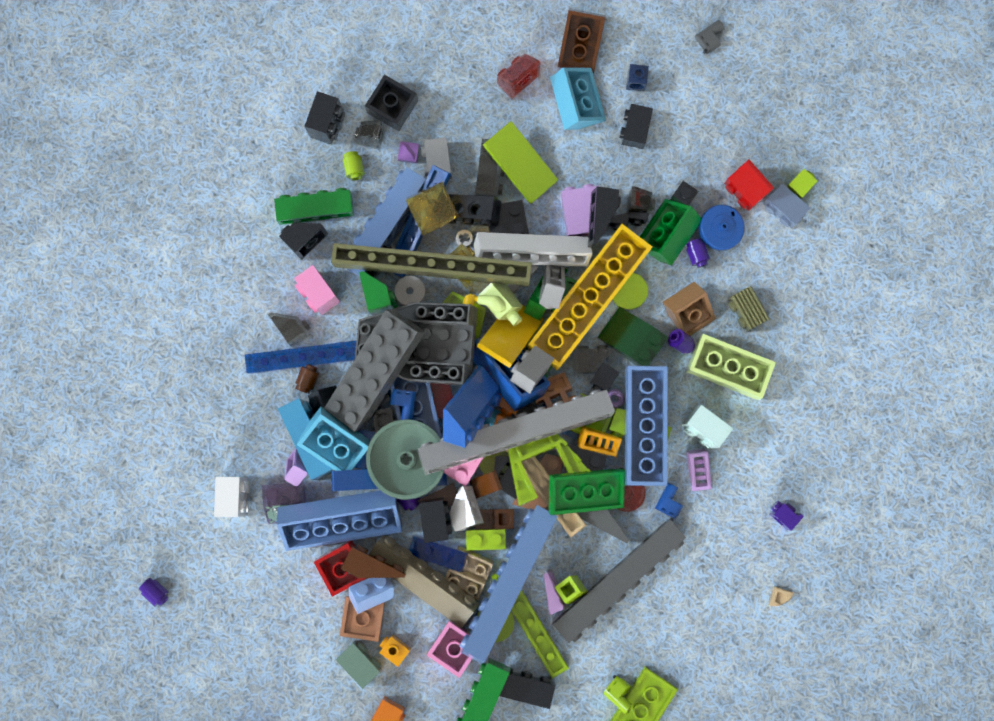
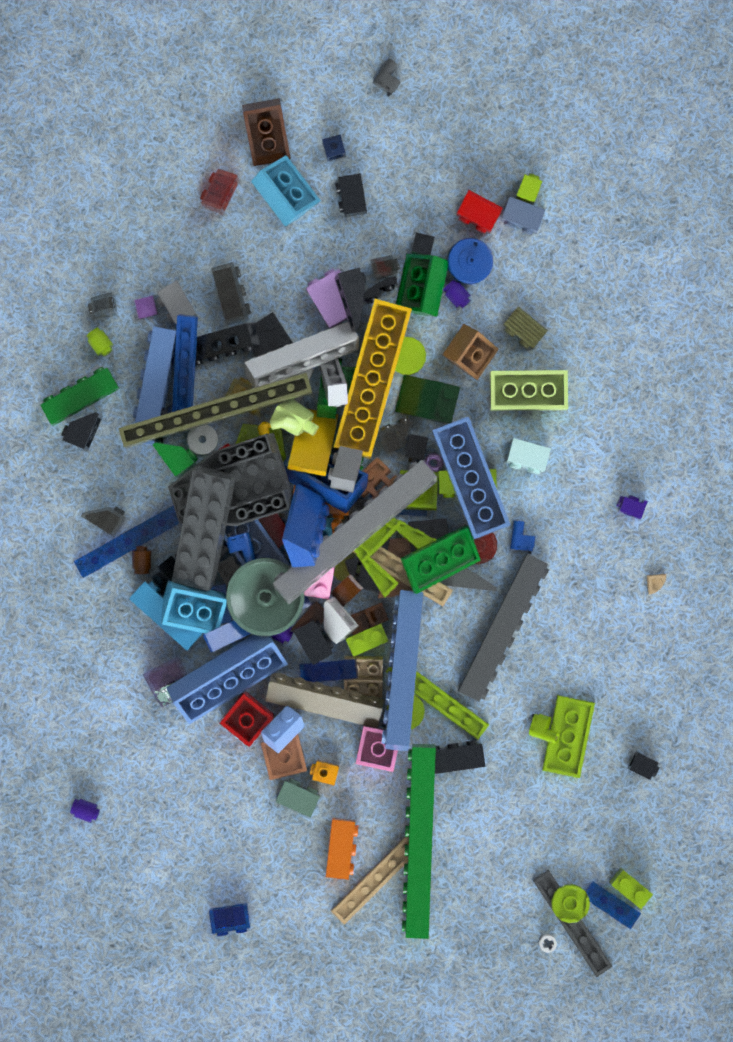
camera: 20 degrees left, 5 degrees up
white brick [214,477,251,517] -> none
lavender slope [284,448,307,486] -> none
bright pink brick [294,265,340,315] -> none
black brick [304,91,345,144] -> none
reddish brown slope [341,545,406,578] -> none
black brick [365,74,418,132] -> none
clear yellow slope [406,181,459,236] -> none
white bush [456,230,473,248] -> none
lime tile [483,121,558,204] -> none
lavender slope [544,570,567,615] -> none
lime brick [555,575,588,604] -> none
light orange slope [577,426,622,457] -> none
dark purple brick [668,329,695,354] -> none
lavender slope [686,449,712,491] -> none

